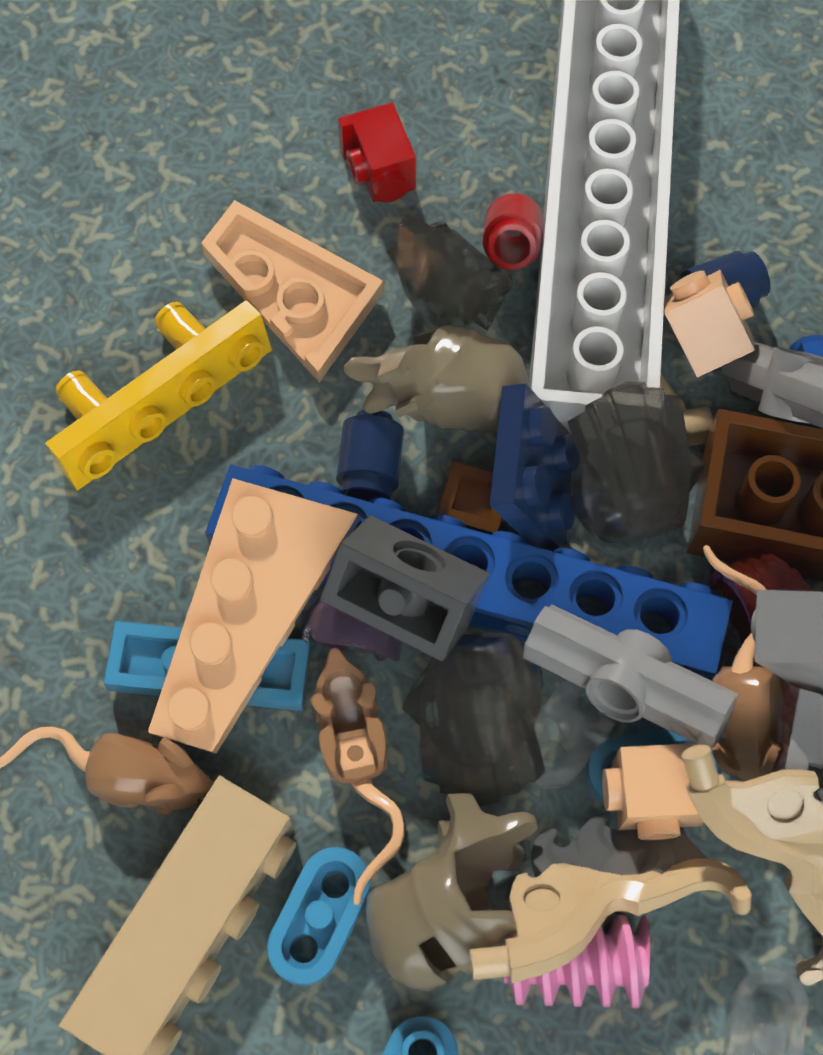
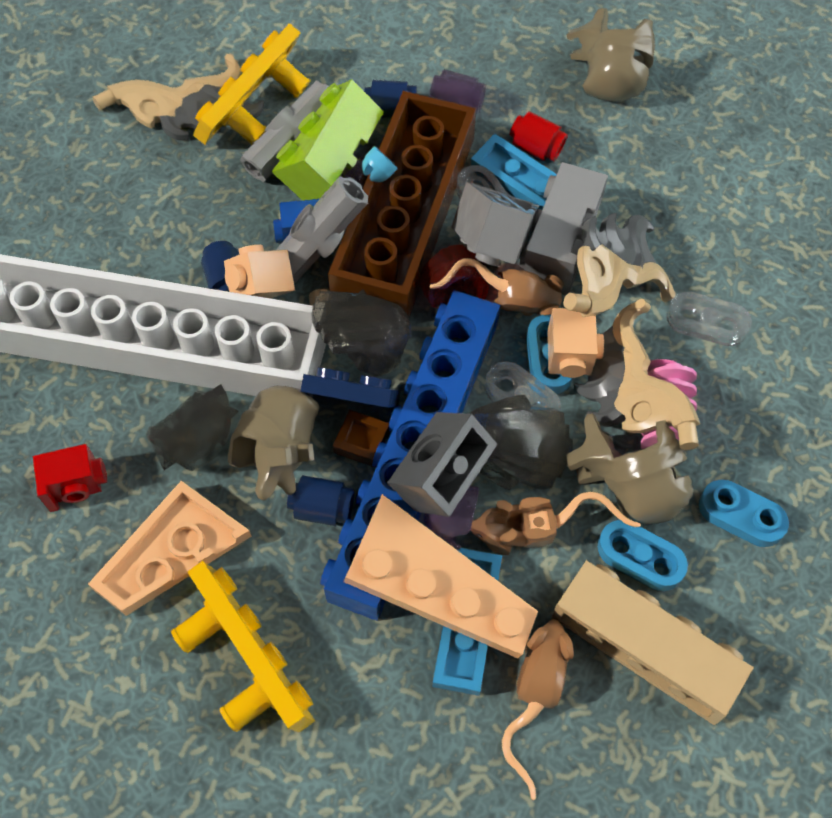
camera: 85 degrees left, 5 degrees down
red brick [482,193,543,270] -> none
light grey piece [523,604,739,749] -> none

